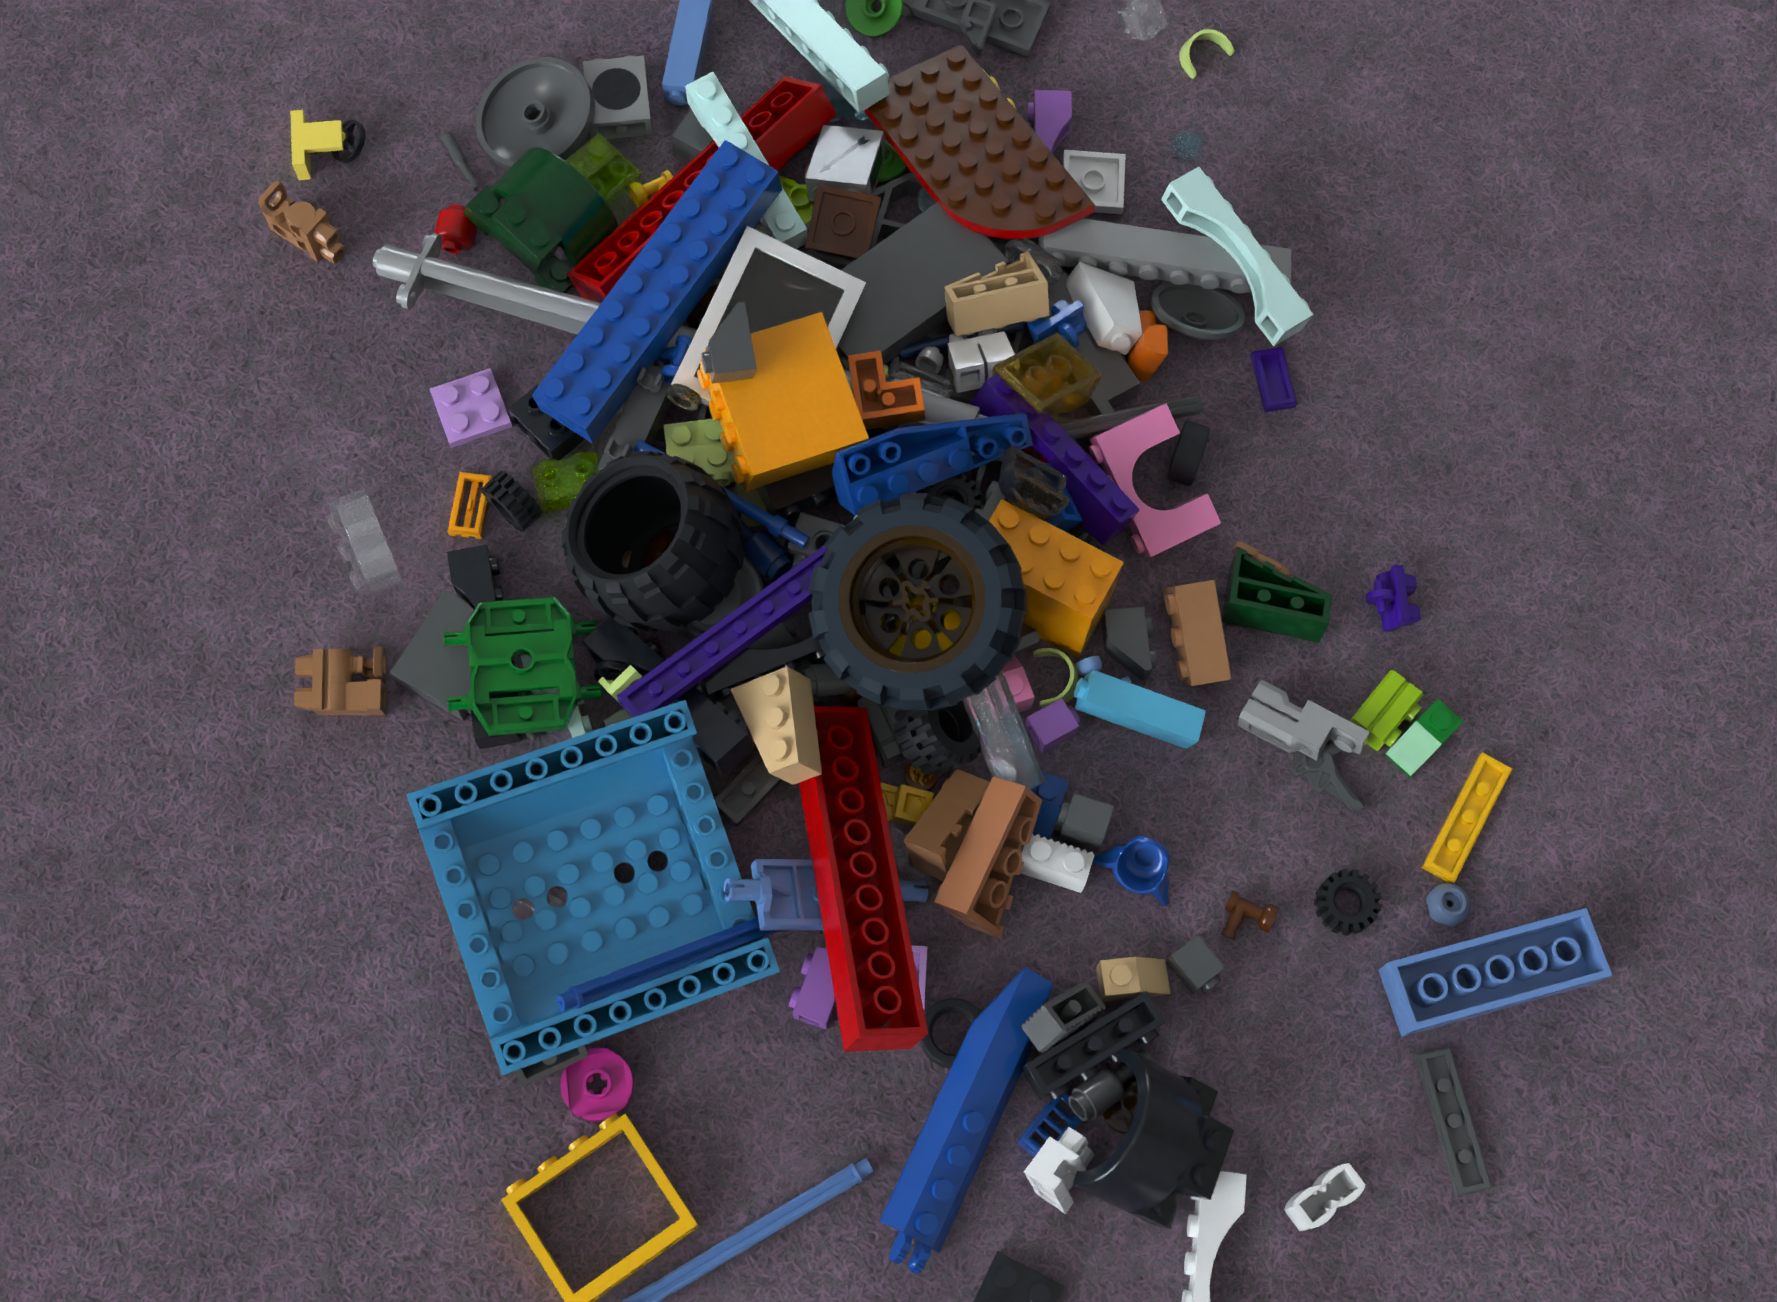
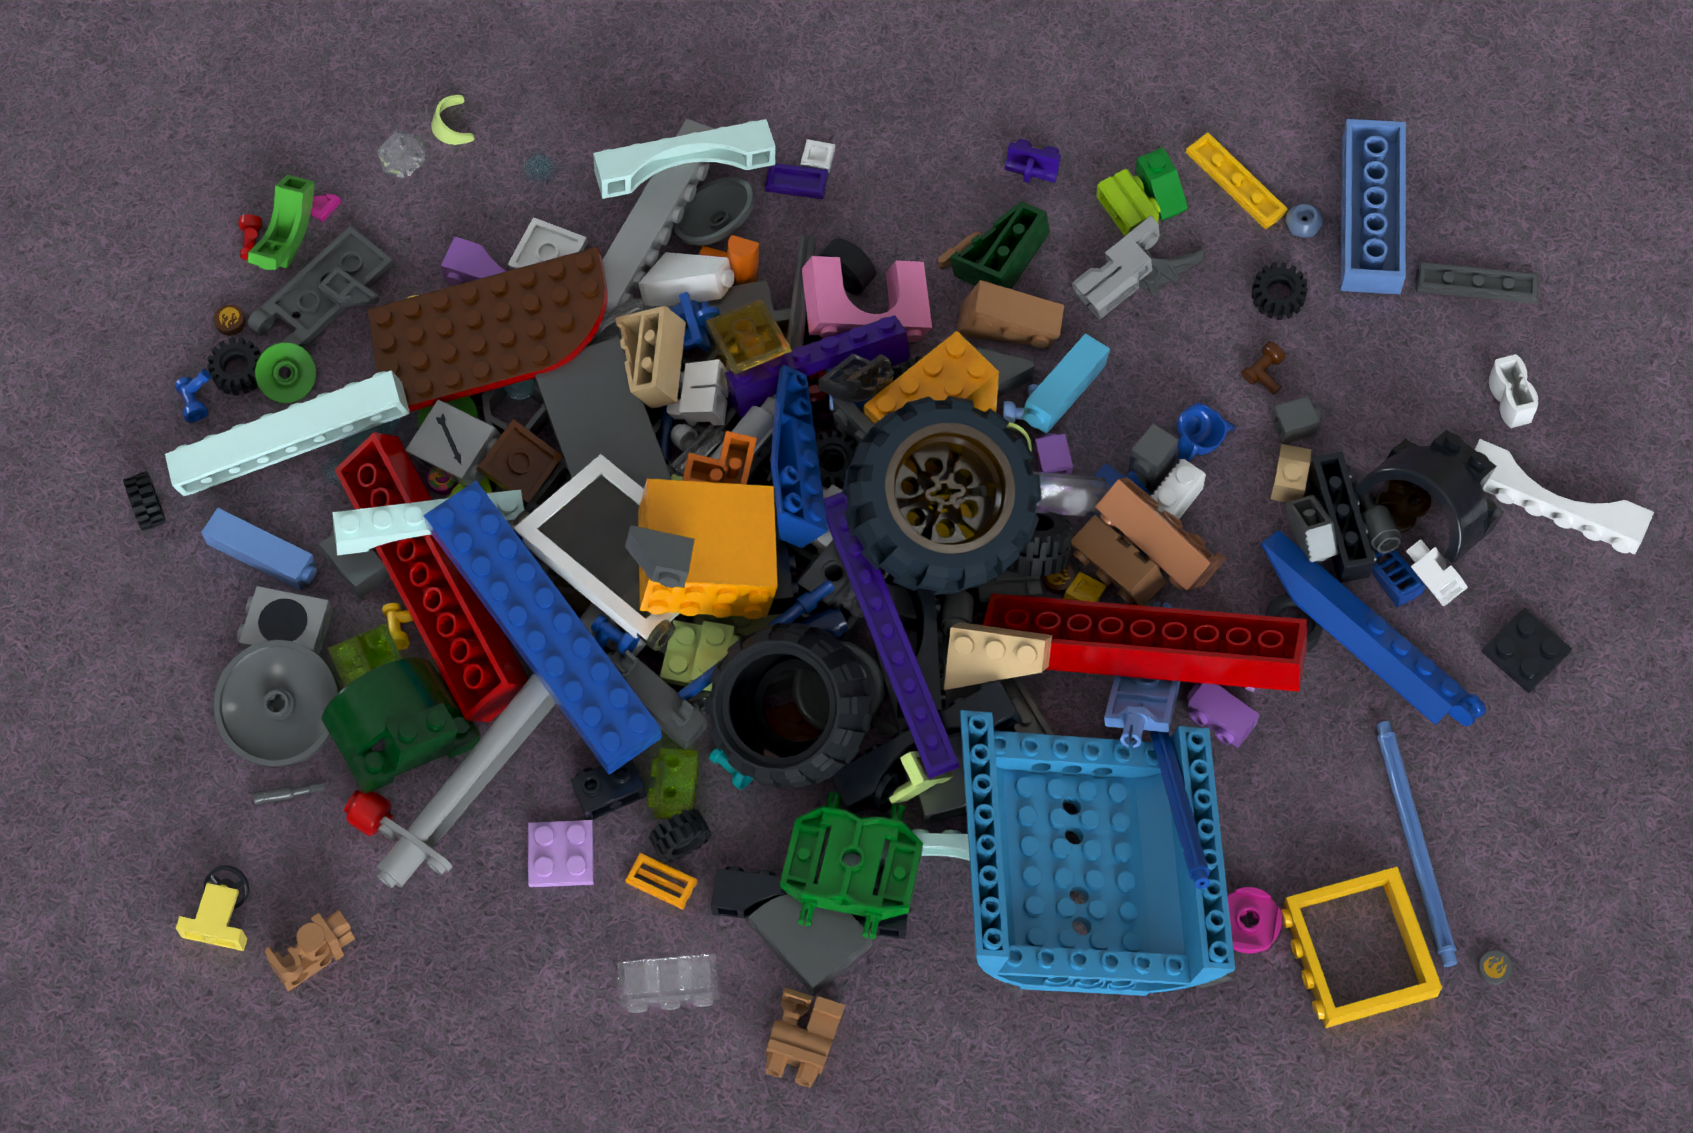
camera: 65 degrees left, 5 degrees down
none -> white tile [800,139,835,173]

